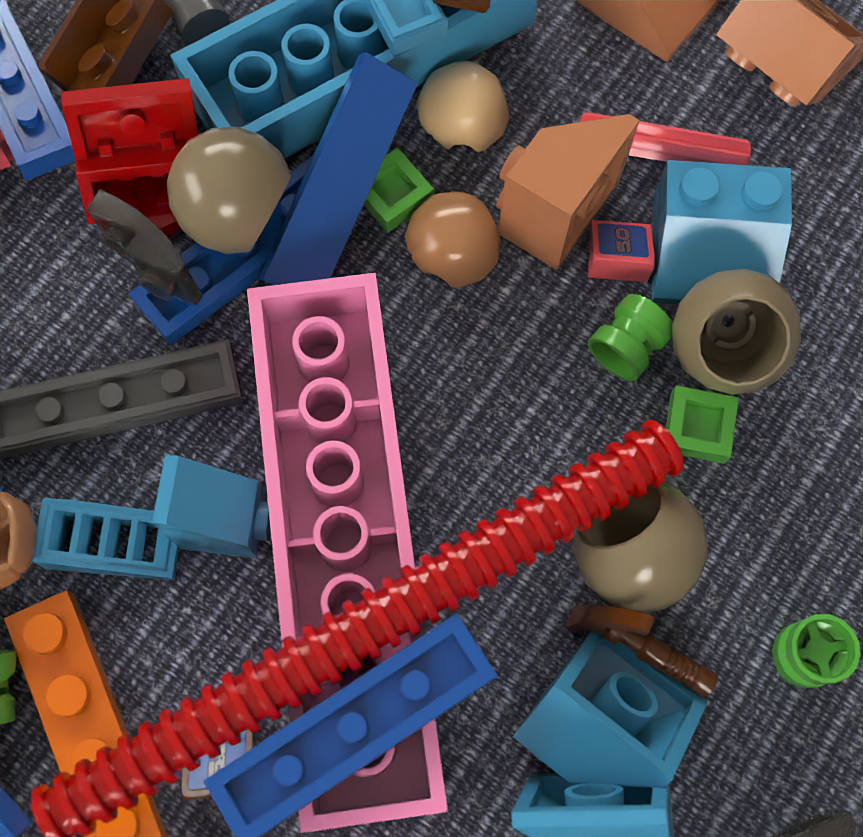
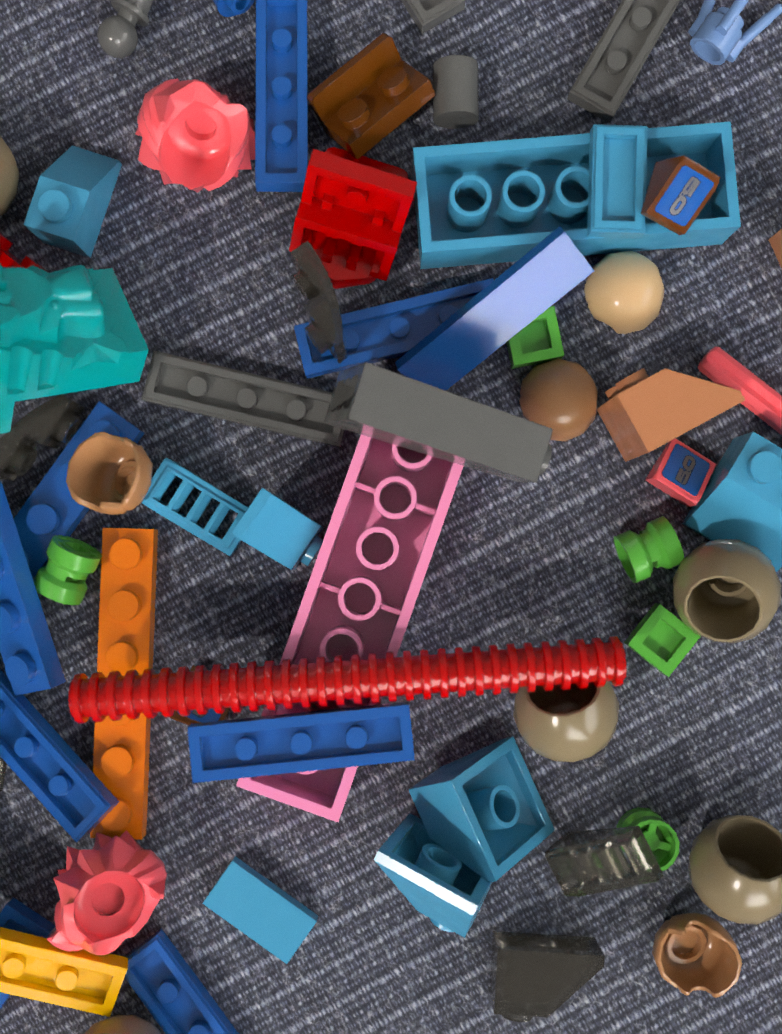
camera: 30 degrees right, 15 degrees up
dark tan helmet [167,127,292,254] -> none
reddish brown piece [565,605,718,697] -> none
none -> dark grey slope [324,362,553,483]
none -> clear smoke slope [545,826,664,897]

